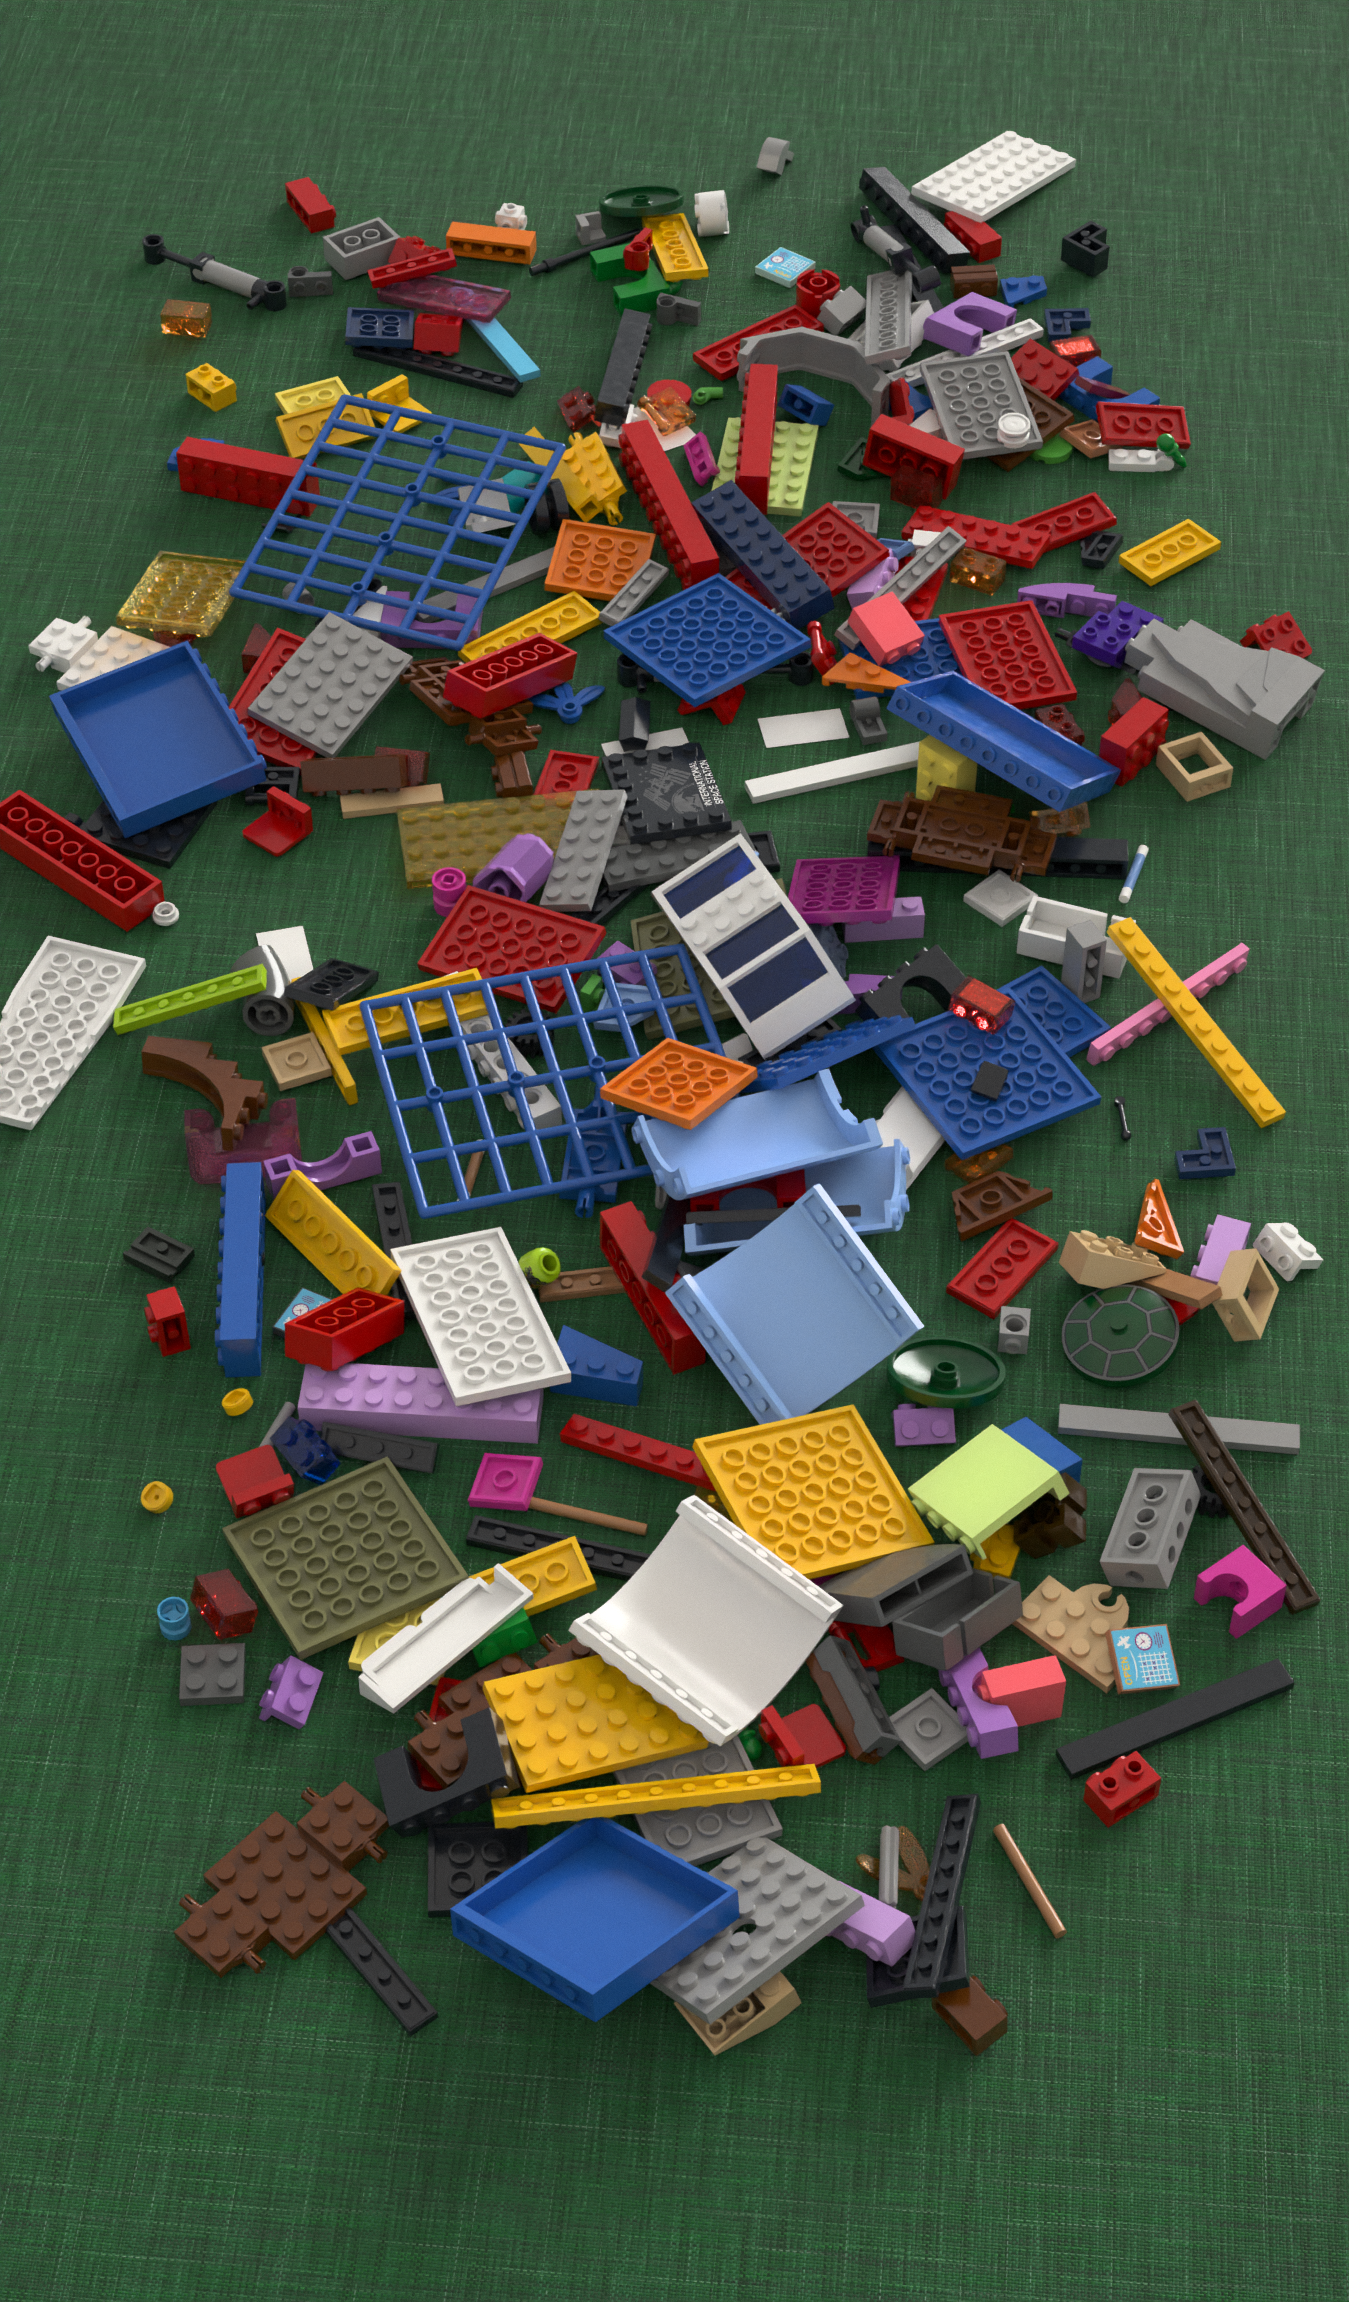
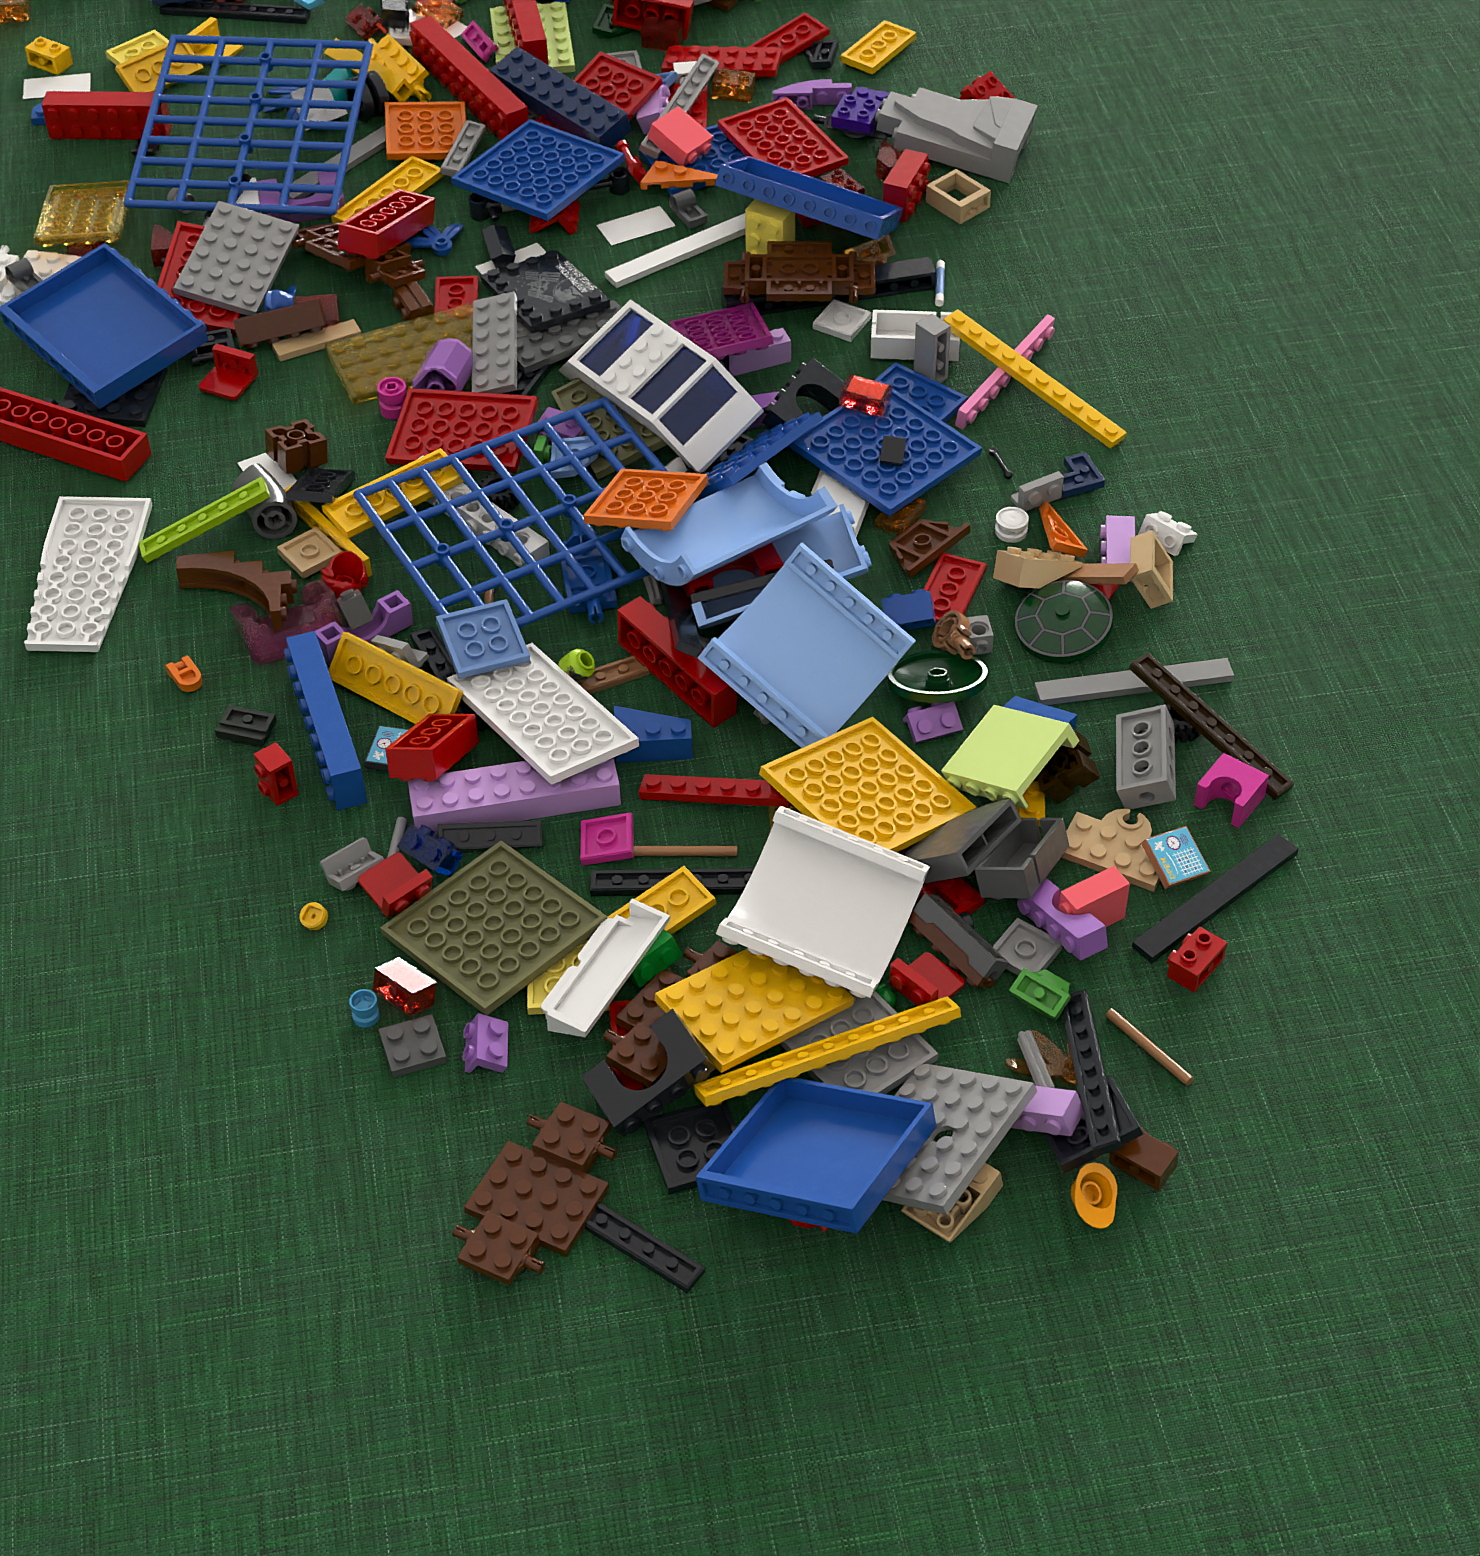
camera: 15 degrees left, 0 degrees up
white plate [152,902,179,926] -> none
yellow tile [222,1388,253,1416] -> none
none -> dark grey plate [5,258,43,293]
none -> white sticker [23,73,90,99]
none -> orange plate [165,655,203,692]
none -> blue piece [264,285,296,312]
none -> reddish brown brick [265,419,328,474]
none -> red hair [320,551,369,599]
none -> light grey bracket [320,837,384,891]
none -> dark grey slope [336,589,374,630]
none -> light grey bracket [371,635,429,668]
none -> medium blue plate [436,599,530,679]
none -> blue brick [882,589,936,631]
none -> medium nougat pin [932,610,976,659]
none -> white wheel [995,507,1029,543]
none -> bright green slope [1009,968,1071,1021]
none -> light grey bracket [1011,471,1064,511]
none -> light orange piece [1071,1162,1117,1229]

